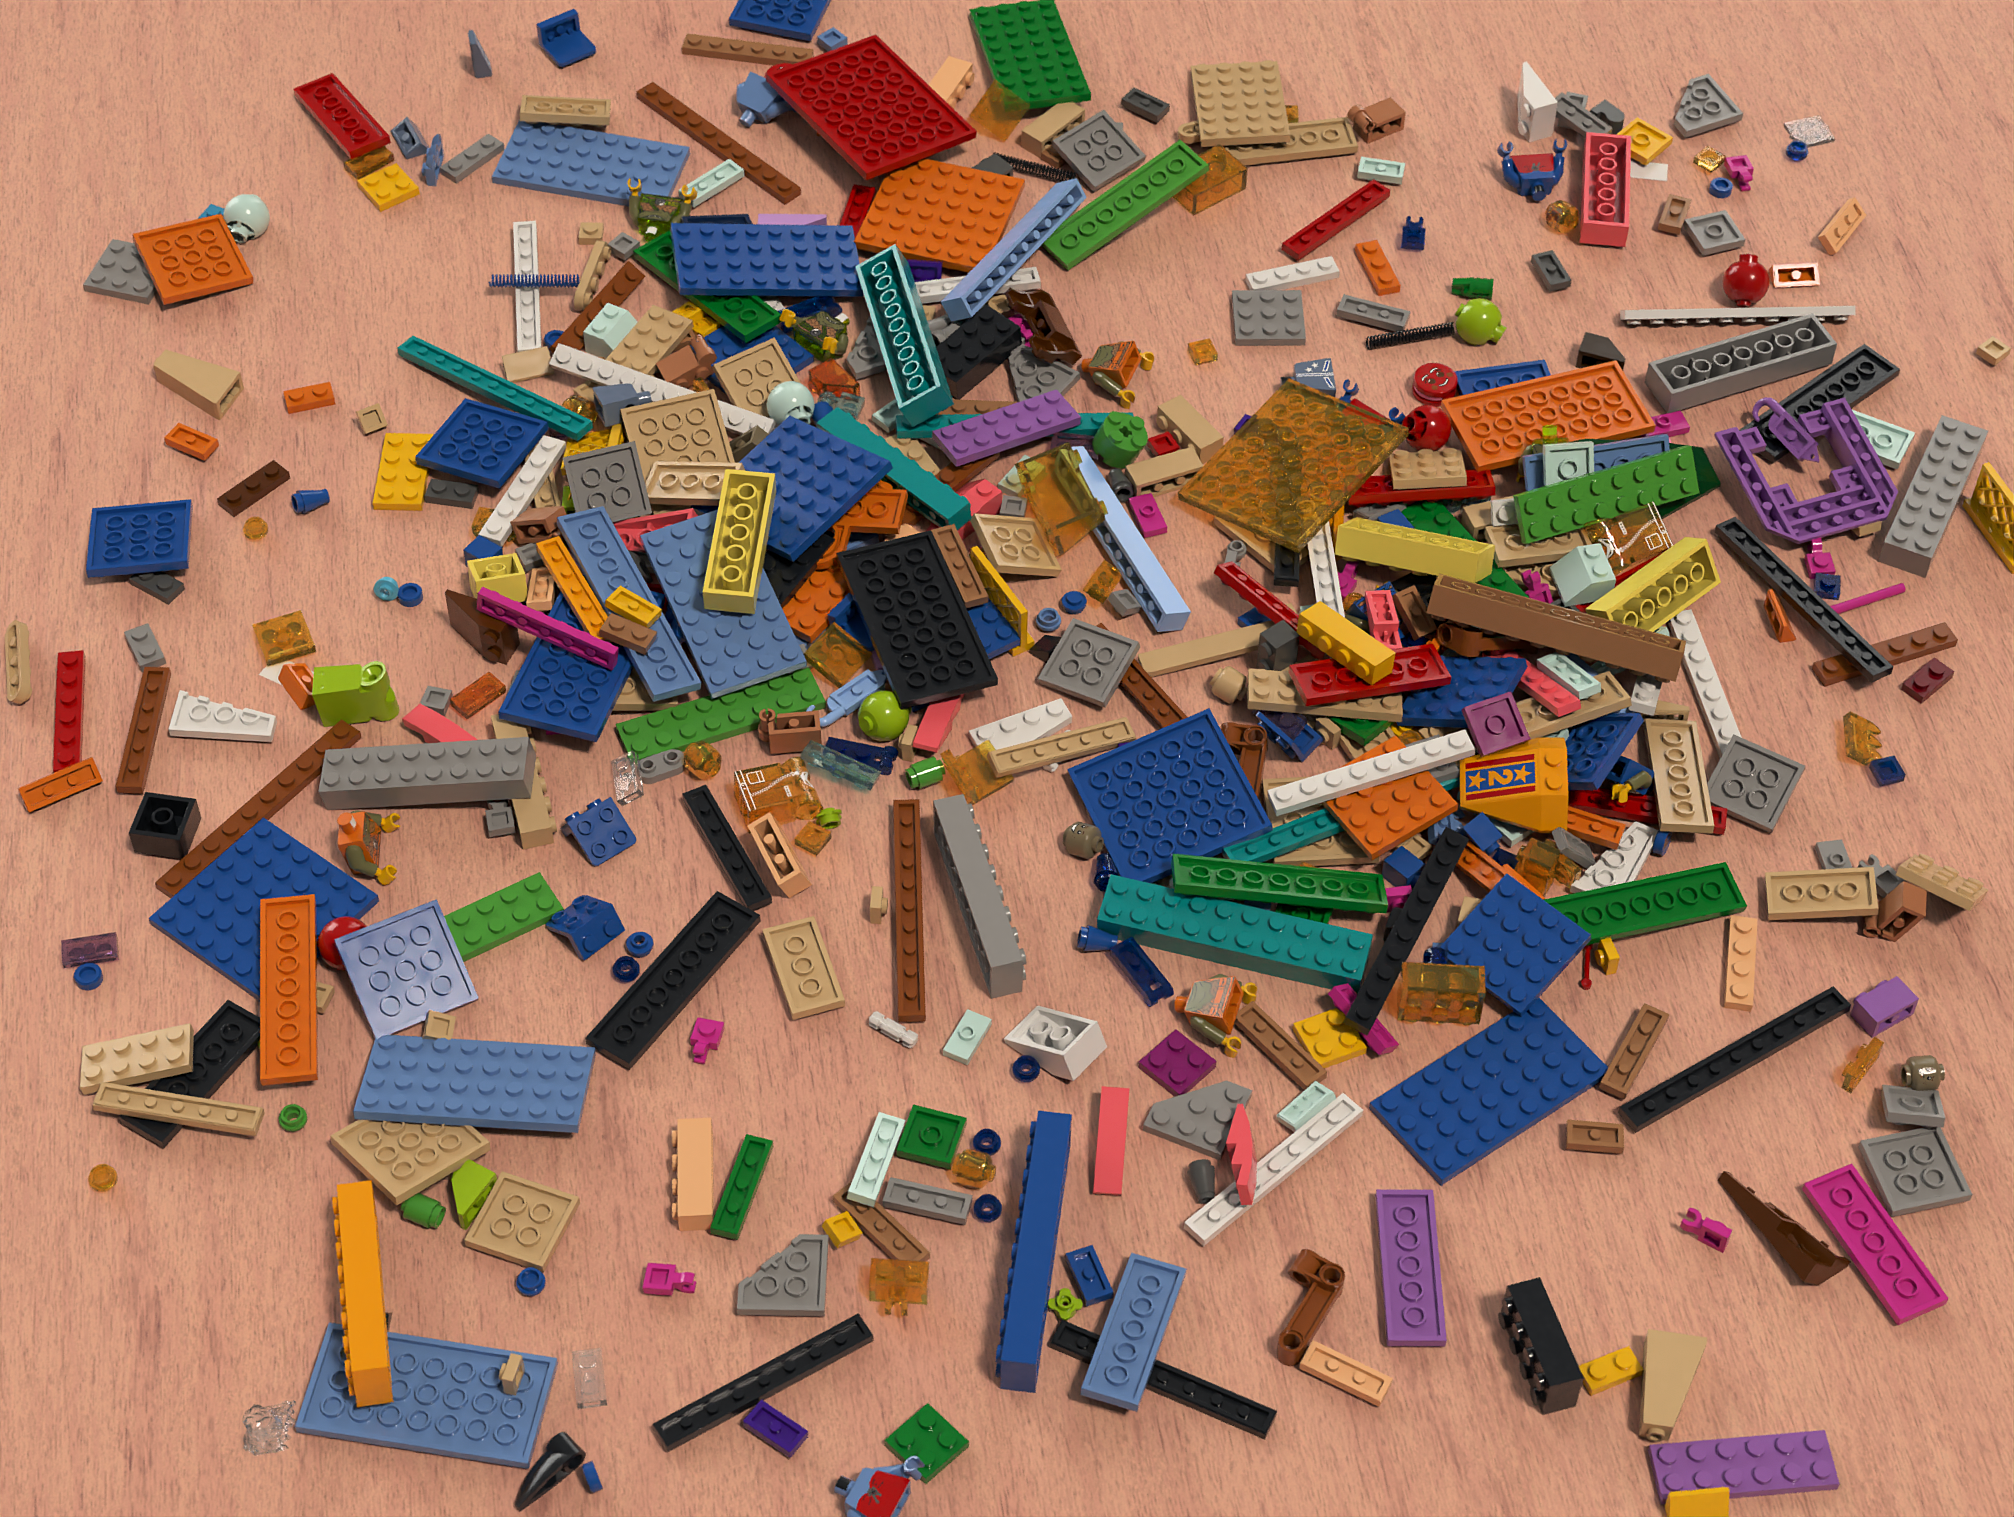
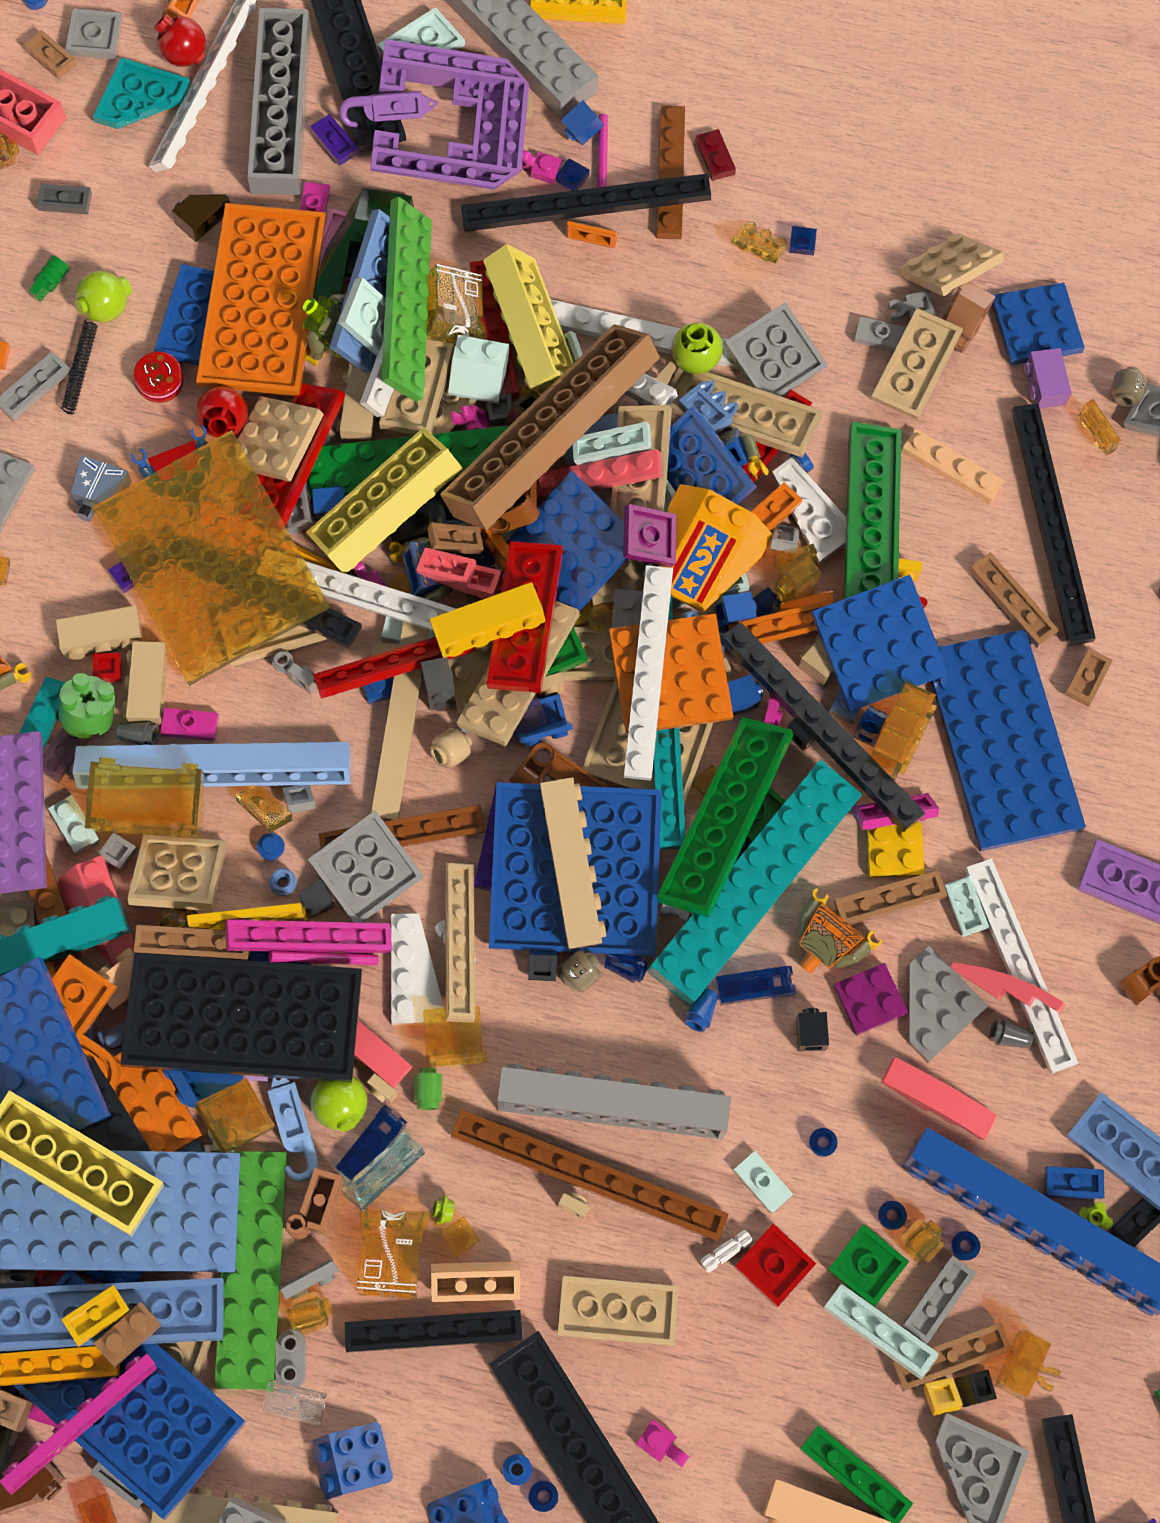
camera: 70 degrees left, 20 degrees up
white slope [1004,1005,1107,1081] -> none
none -> teal plate [93,57,191,129]
none -> dark pink plate [225,920,392,953]
none -> dark pink bar [269,951,379,965]
none -> light grey plate [280,1258,338,1301]
none -> dark purple plate [310,114,359,166]
none -> black plate [528,950,557,981]
none -> tan brick [540,777,606,950]
none -> blue brick [561,100,604,145]
none -> lime brick [671,322,723,374]
none -> medium blue plate [679,381,738,434]
none -> red plate [734,1223,817,1307]
none -> black brick [796,1008,829,1052]
none -> black slope [954,1369,997,1407]
none -> blue plate [992,282,1085,366]

